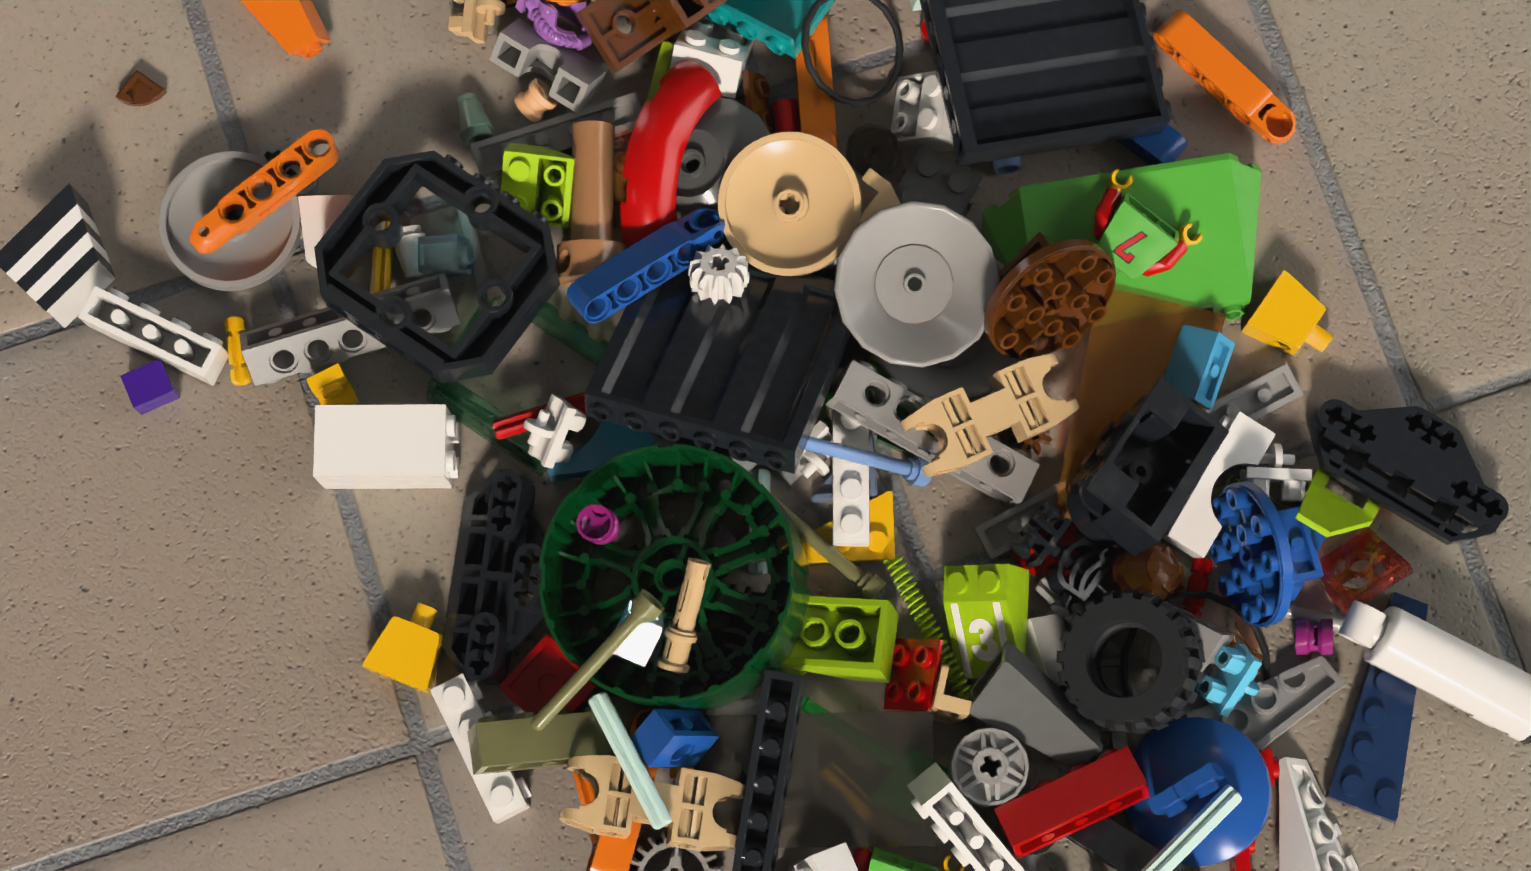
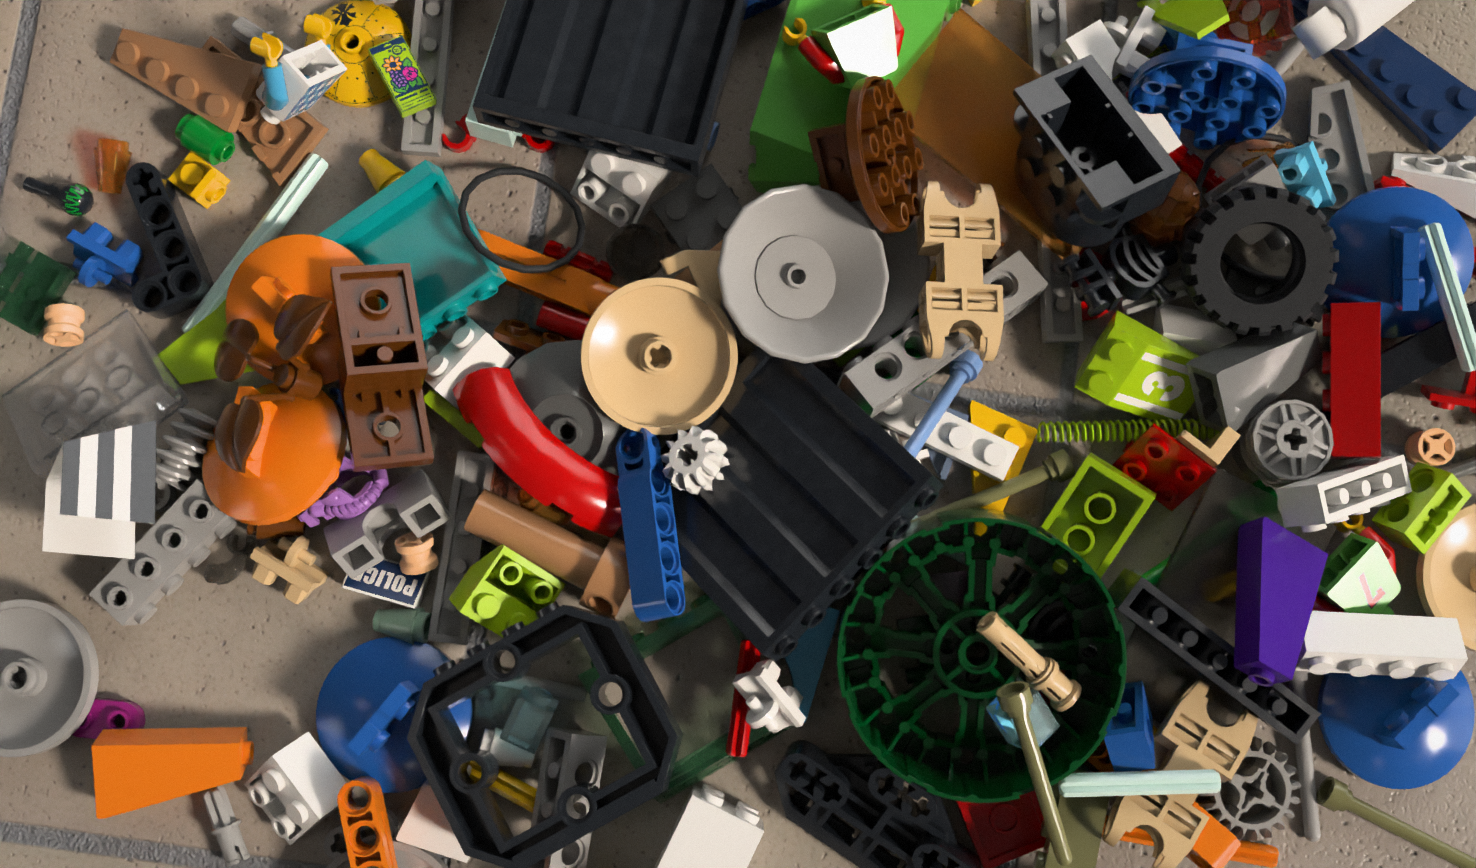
camera: 70 degrees left, 5 degrees up
magenta wheel [576,504,620,545] -> none
dark azure panel [1163,325,1236,410] -> none
magenta wheel [1295,619,1333,655] -> none
none -> light grey axle [202,786,251,867]
none -> white slope [244,732,355,845]
none -> blue bracket [316,637,472,793]
none -> slope [342,559,431,608]
none -> red axle [543,240,615,283]
none -> dark purple slope [1234,516,1328,687]

